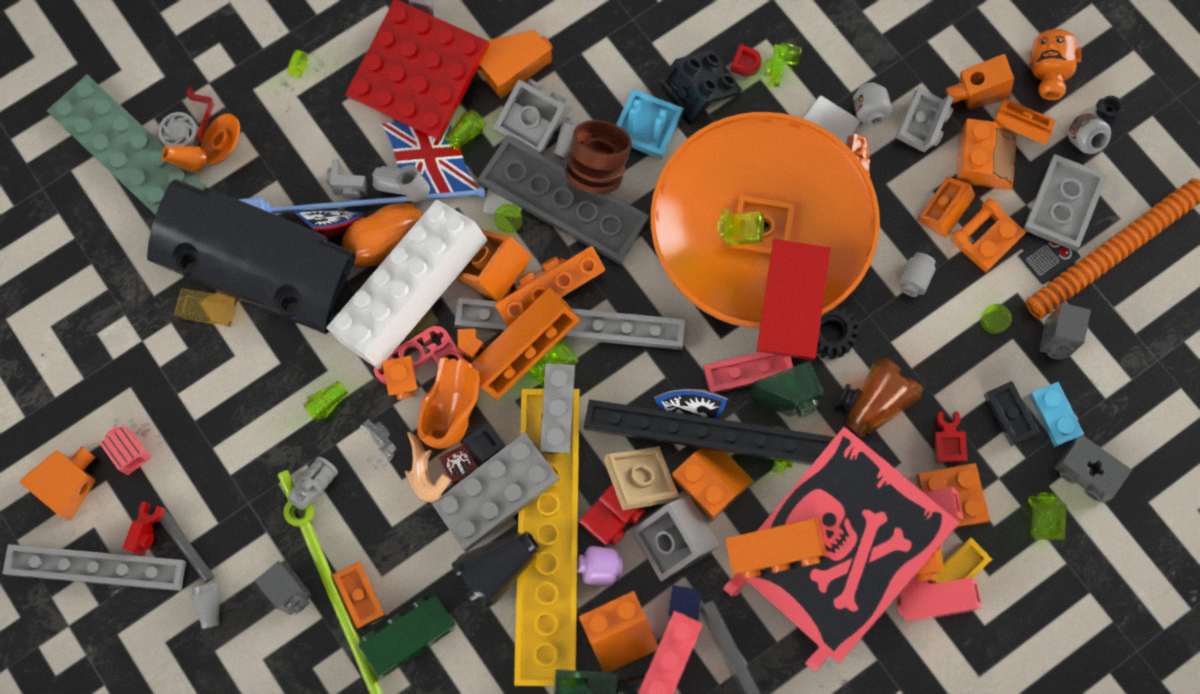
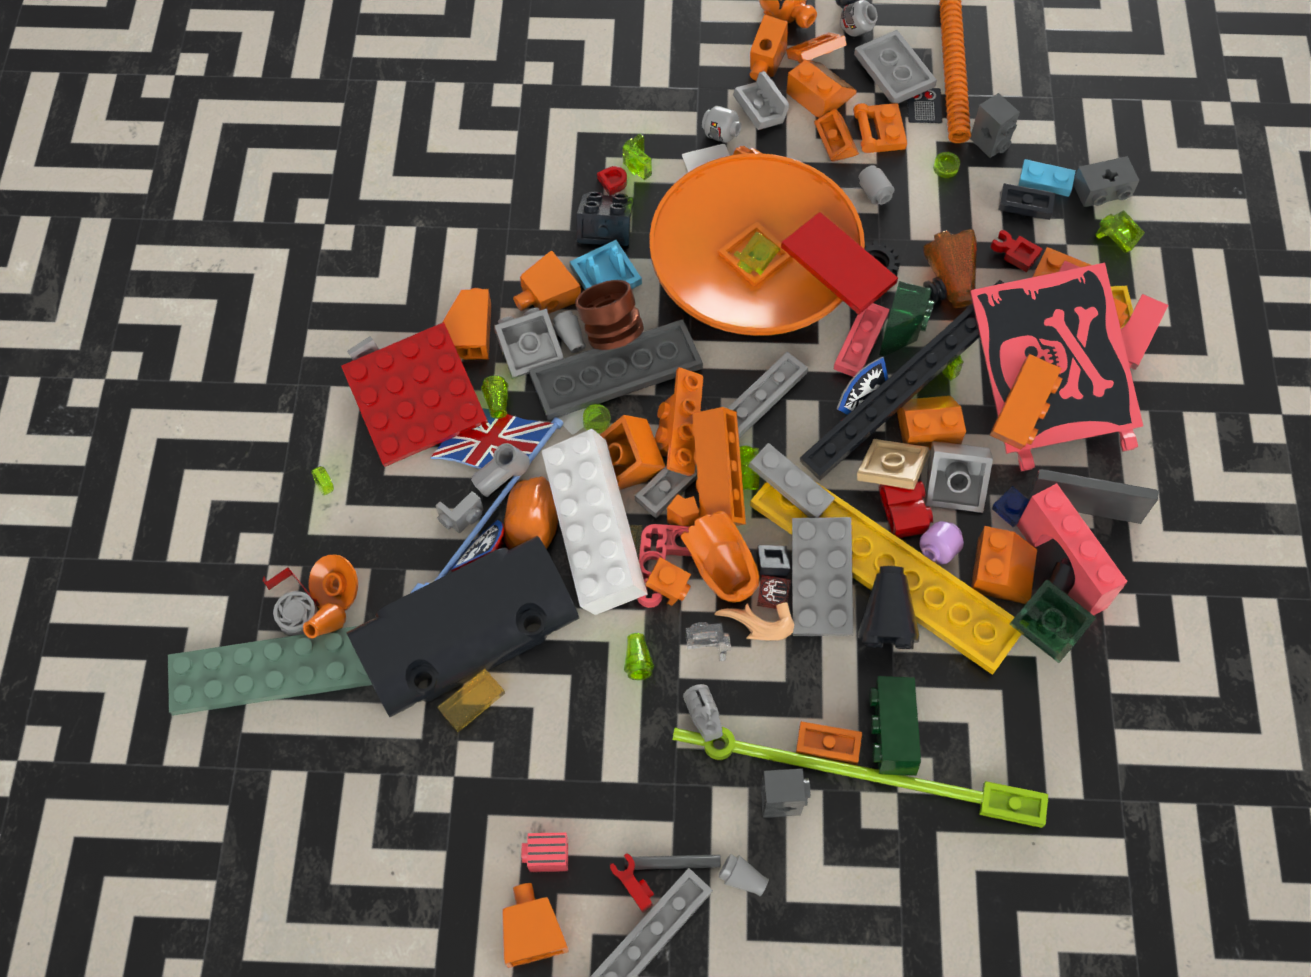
camera: 55 degrees left, 10 degrees down
none -> orange torso [513,251,581,314]

